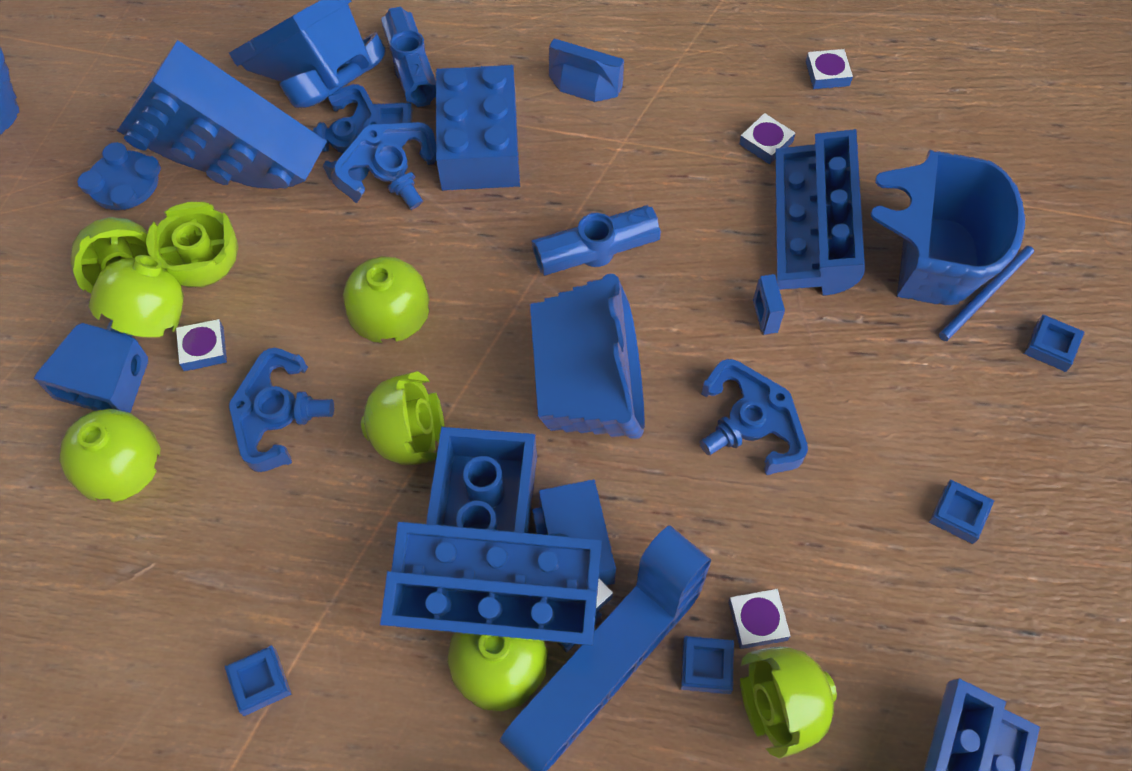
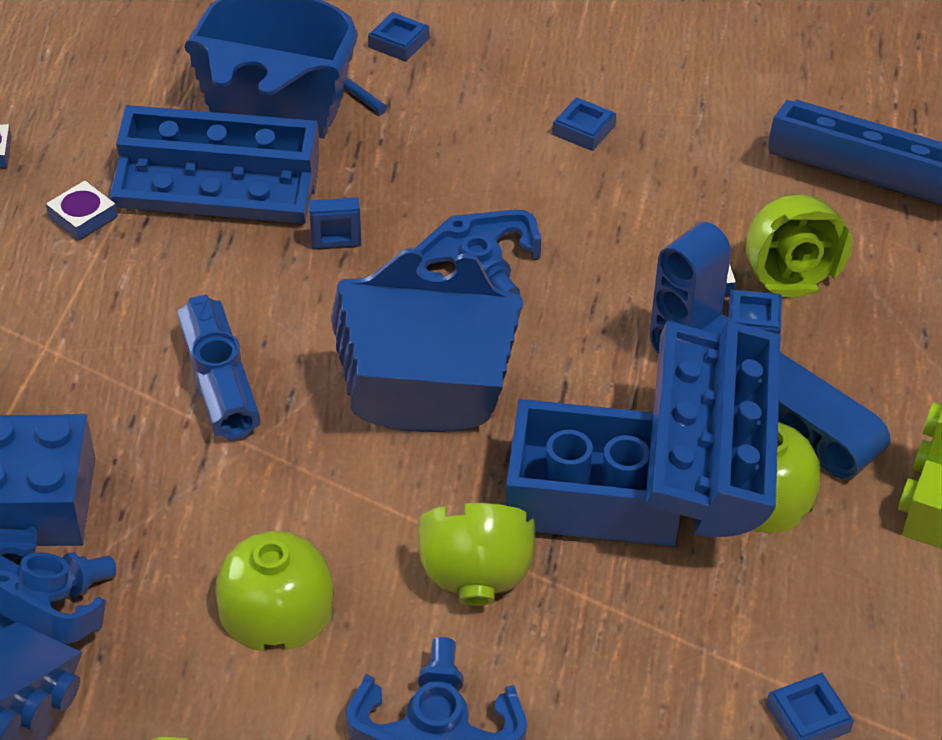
camera: 90 degrees left, 15 degrees down
blue arch [532,479,616,586] -> none

